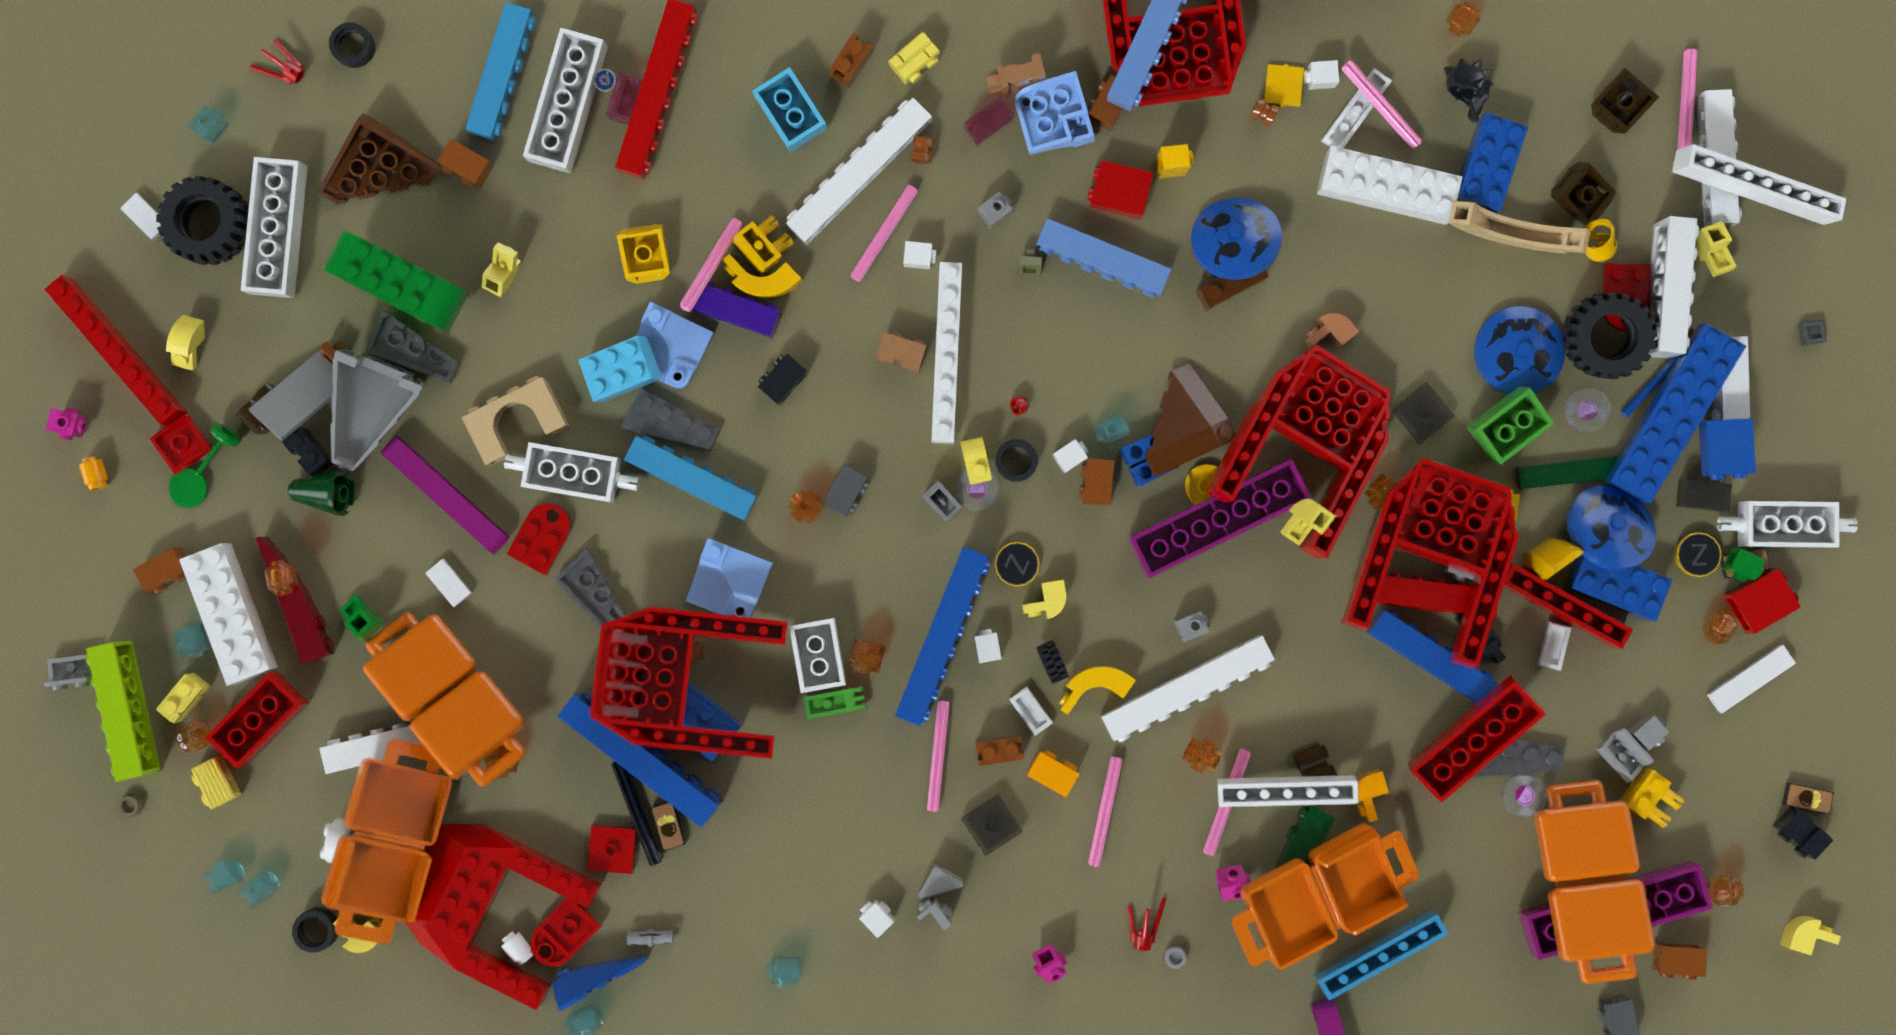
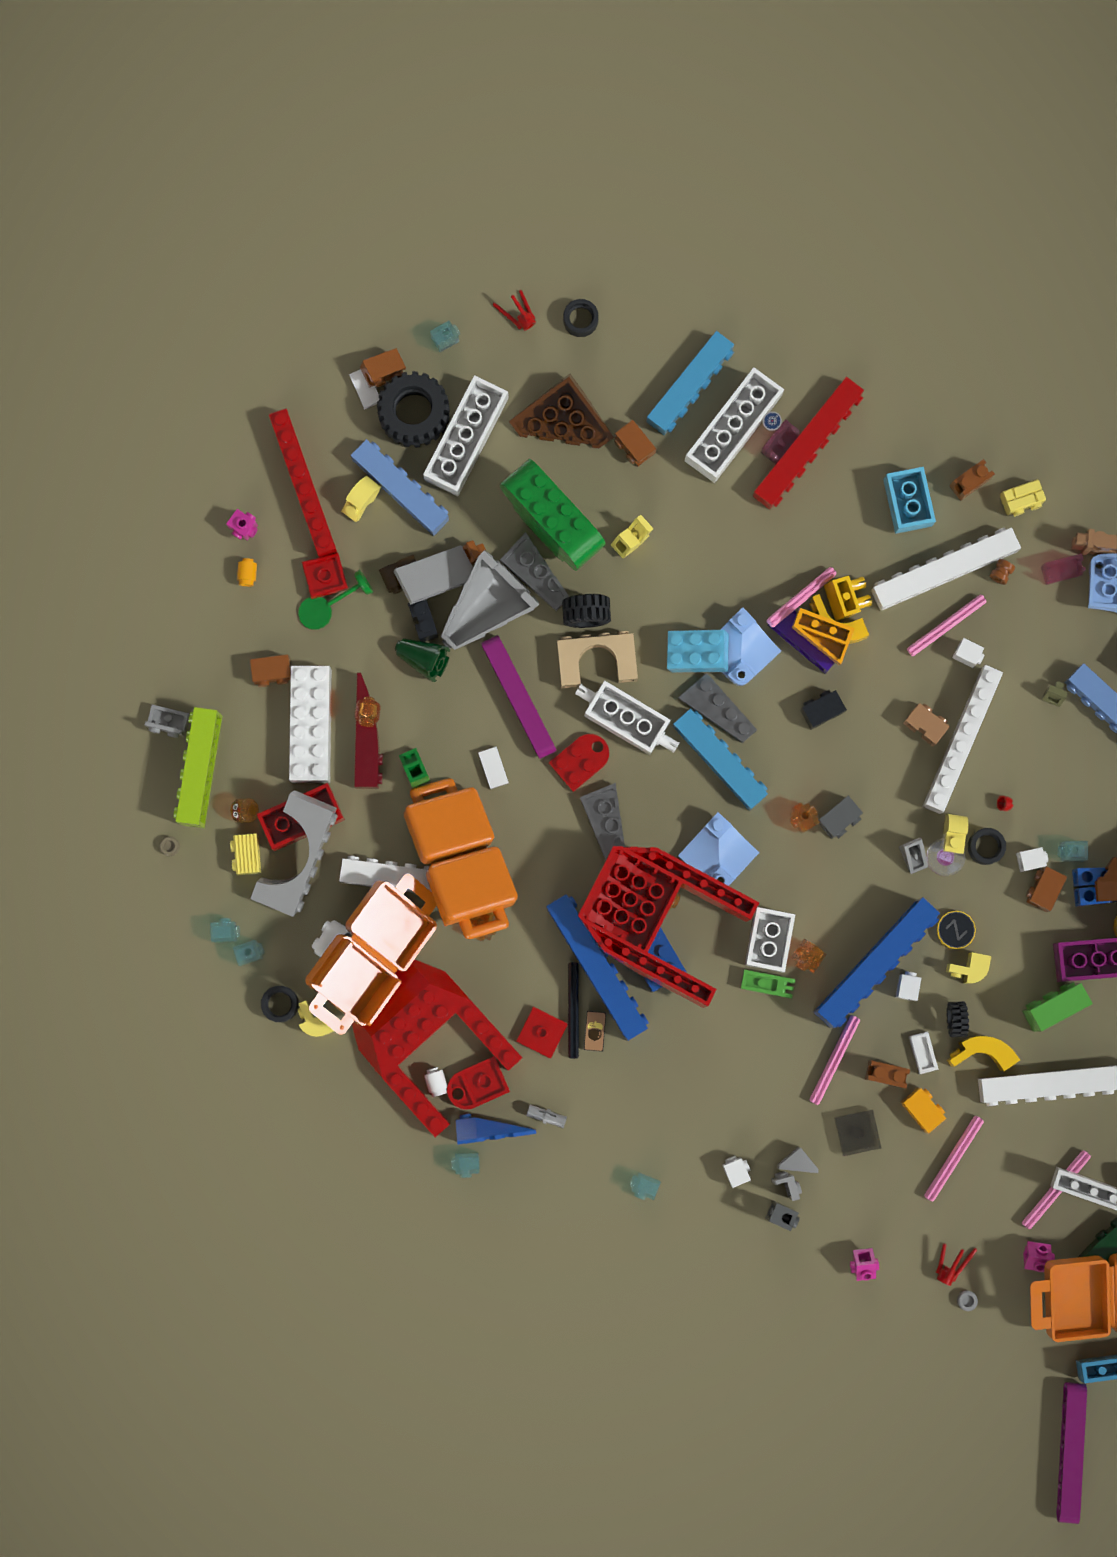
camera: 15 degrees right, 5 degrees down
light yellow brick [156,673,211,723] -> none
clear light blue brick [172,624,211,660] -> none
yellow slope [616,224,670,284] -> none
light grey brick [978,192,1013,229] -> none
light grey brick [1174,611,1211,642] -> none
clear orange brick [1182,738,1222,773] -> none
none -> light grey arch [250,790,338,917]
none -> medium blue brick [351,439,449,536]
none -> dark orange brick [360,348,406,388]
none -> black tyre [562,594,611,628]
none -> dark grey brick [765,1200,800,1231]
none -> light orange wedge [792,608,855,666]
none -> bright green brick [1022,982,1093,1032]

